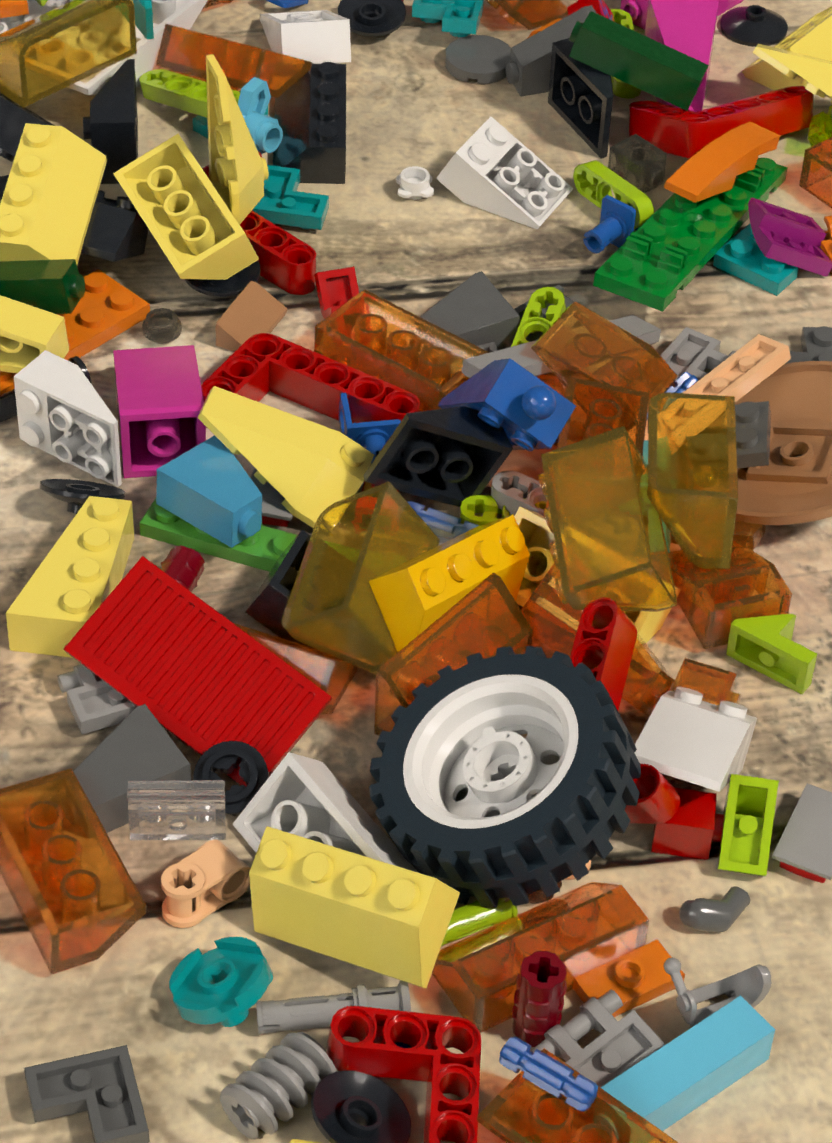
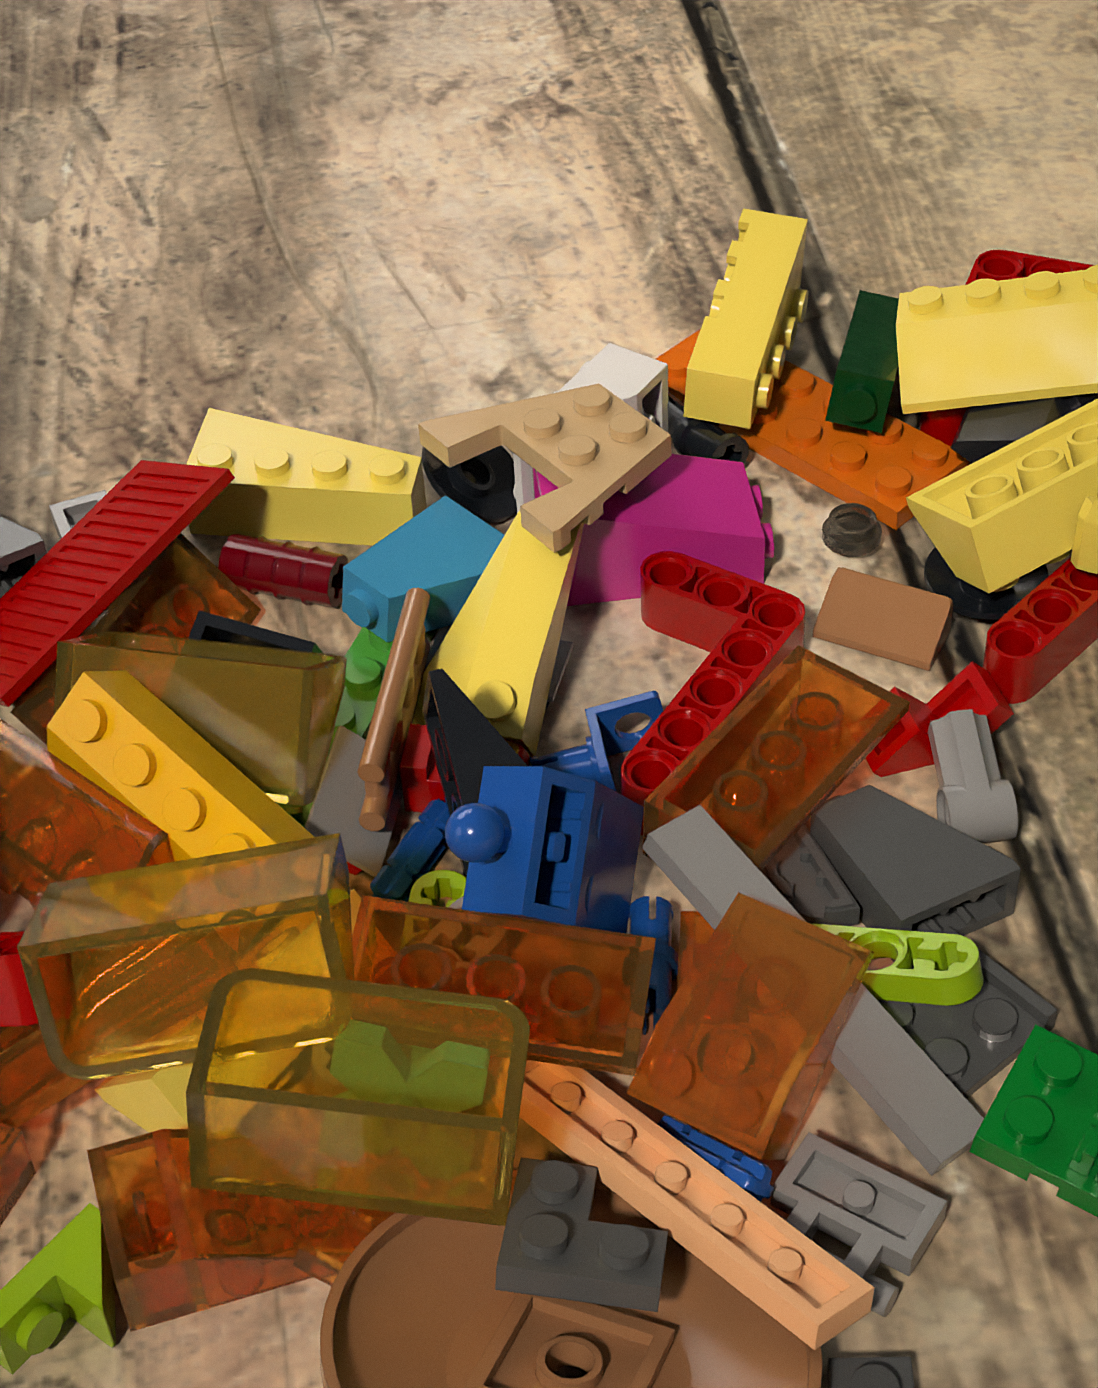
camera: 95 degrees right, 0 degrees up
none -> medium nougat bar [357,588,430,831]
none -> tan wing [418,383,672,553]
none -> light grey piece [928,709,1018,843]

